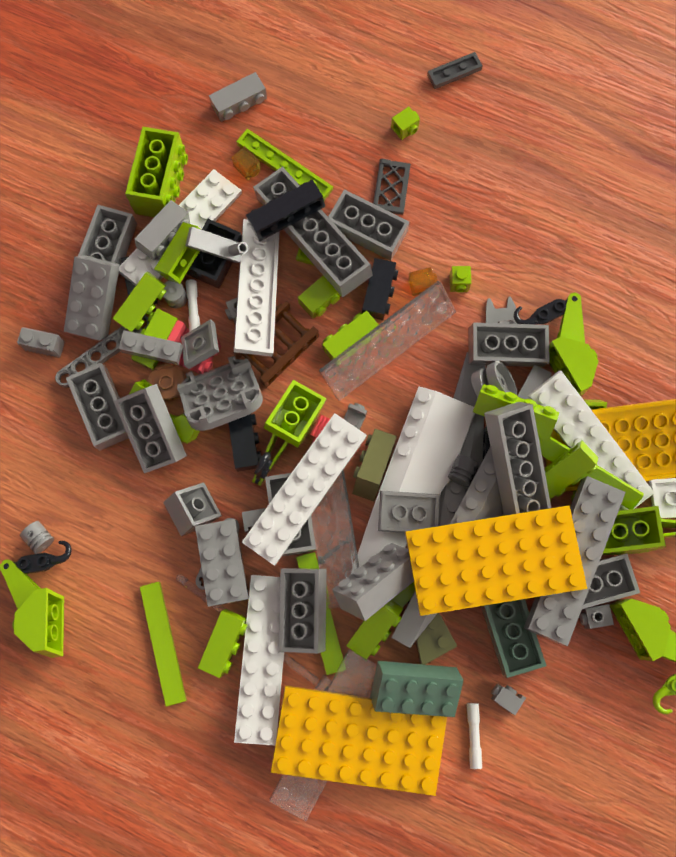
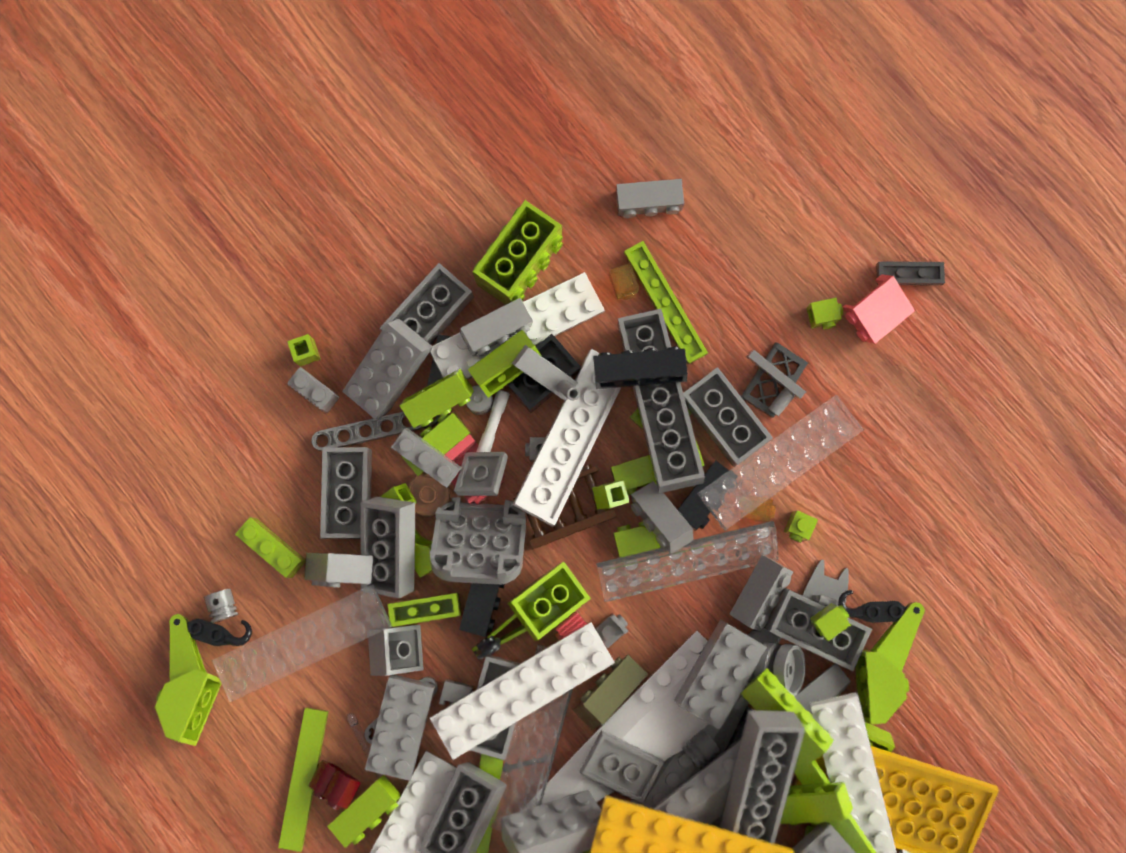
camera: 25 degrees right, 5 degrees up
none -> clear plate [212,584,392,702]
none -> lime brick [235,517,306,578]
none -> lime brick [287,334,321,366]
none -> light grey wedge [304,553,373,587]
none -> dark red brick [308,760,361,810]
none -> lime brick [388,593,461,627]
none -> lime brick [592,480,629,509]
none -> light grey brick [631,481,693,554]
none -> light grey brick [674,619,767,730]
none -> clear plate [698,395,864,531]
none -> light grey brick [729,555,793,632]
none -> light grey piece [746,350,806,416]
none -> lime brick [809,603,851,641]
none -> panel [842,274,915,344]

